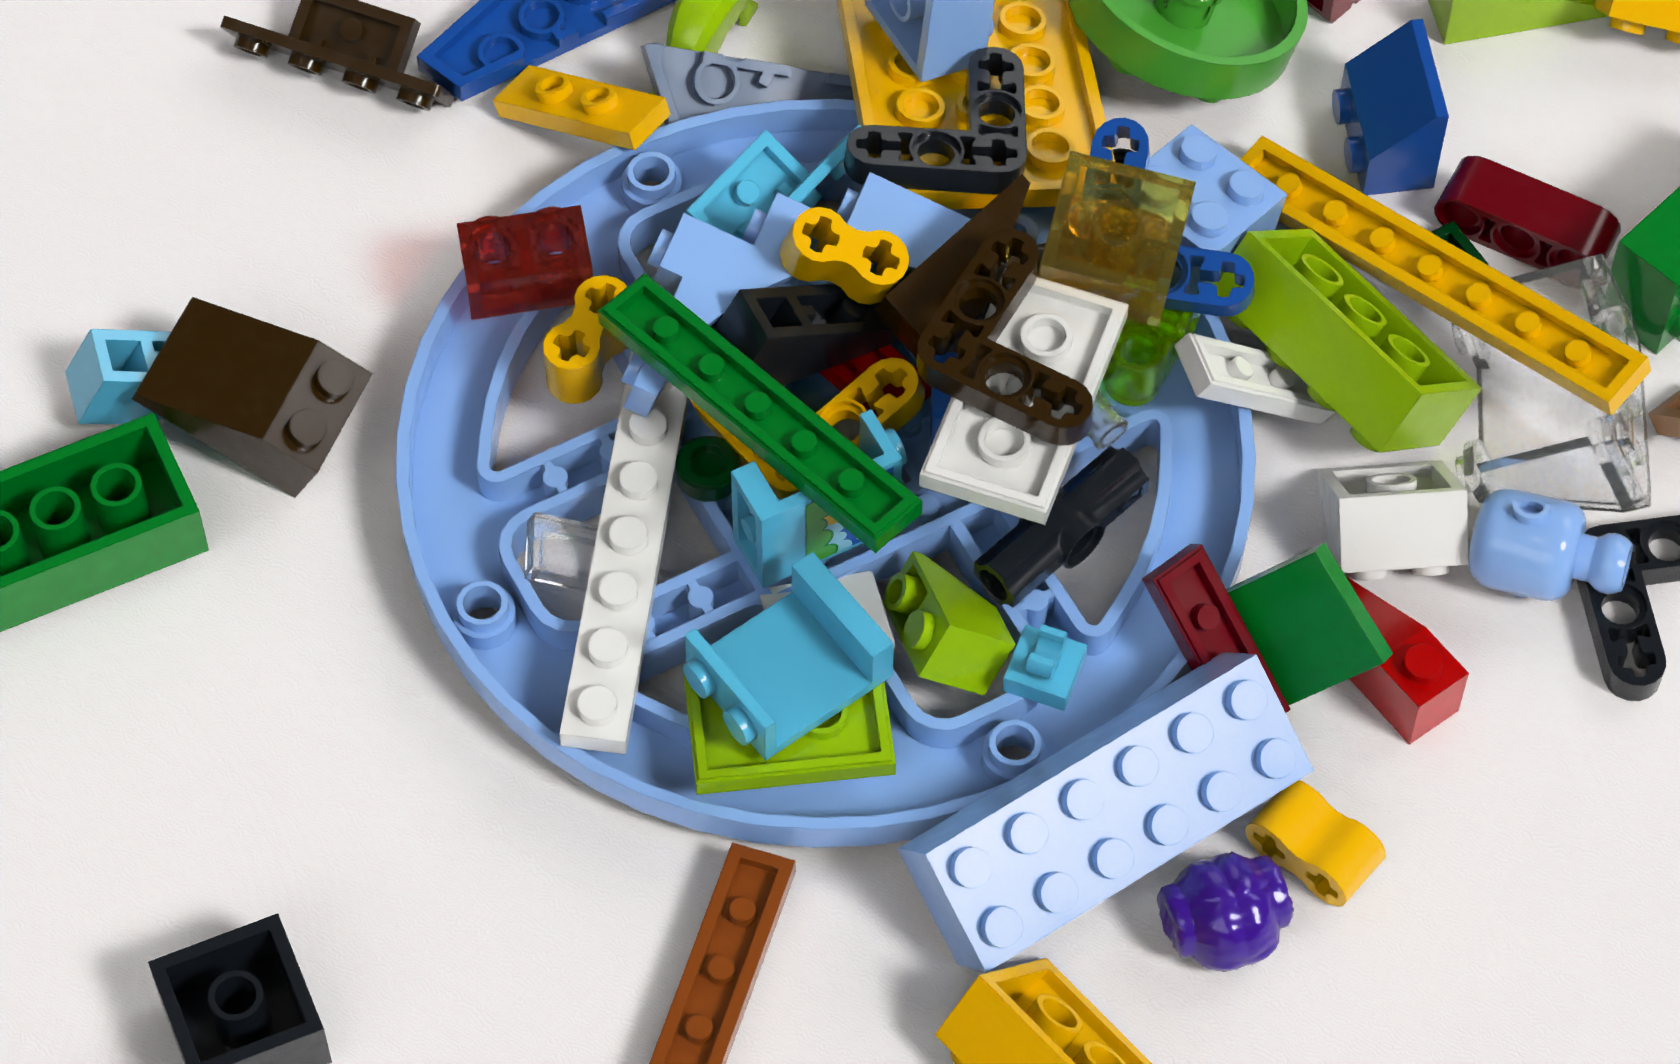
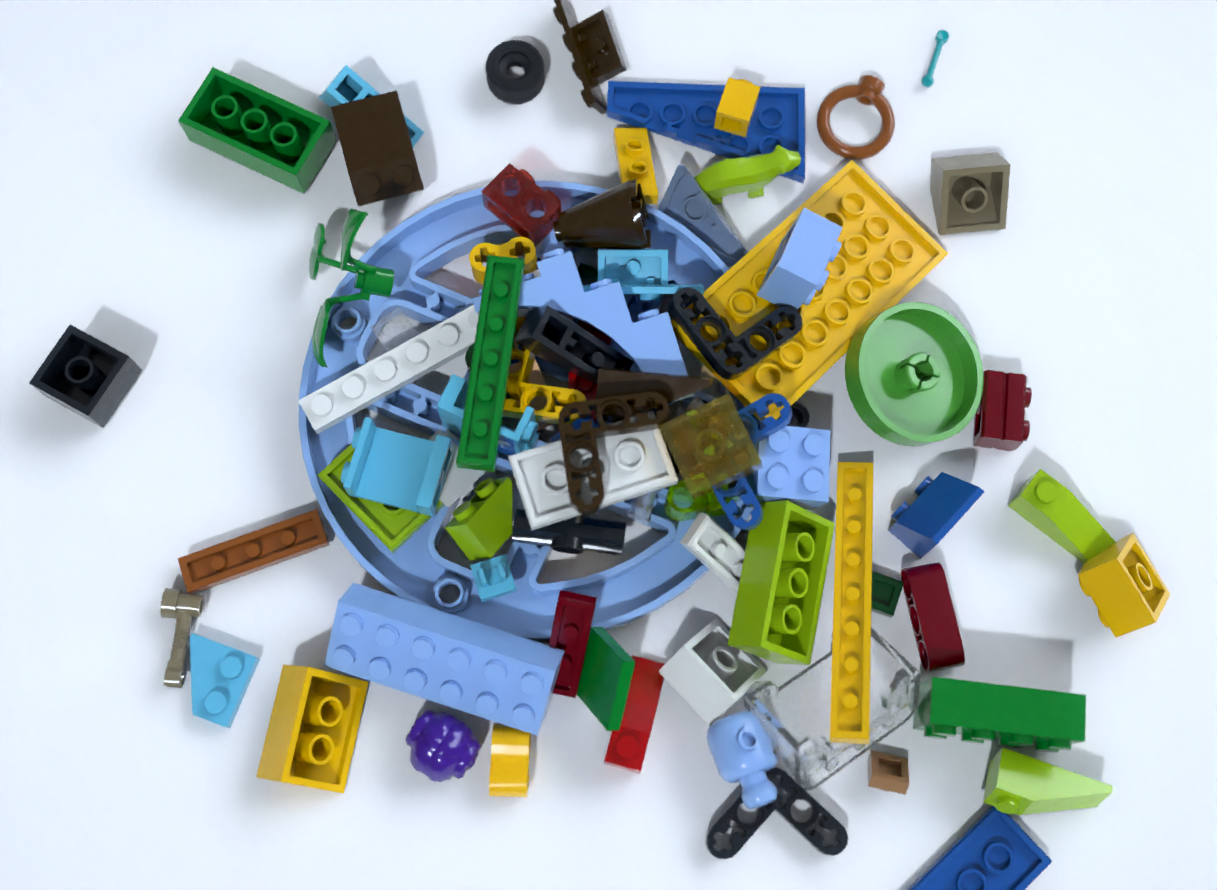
camera: 50 degrees right, 15 degrees up
yellow axle [779,207,909,305] -> none
none -> green plant [309,209,394,368]
none -> black tyre [485,40,545,104]
none -> dark brown cone [553,178,652,249]

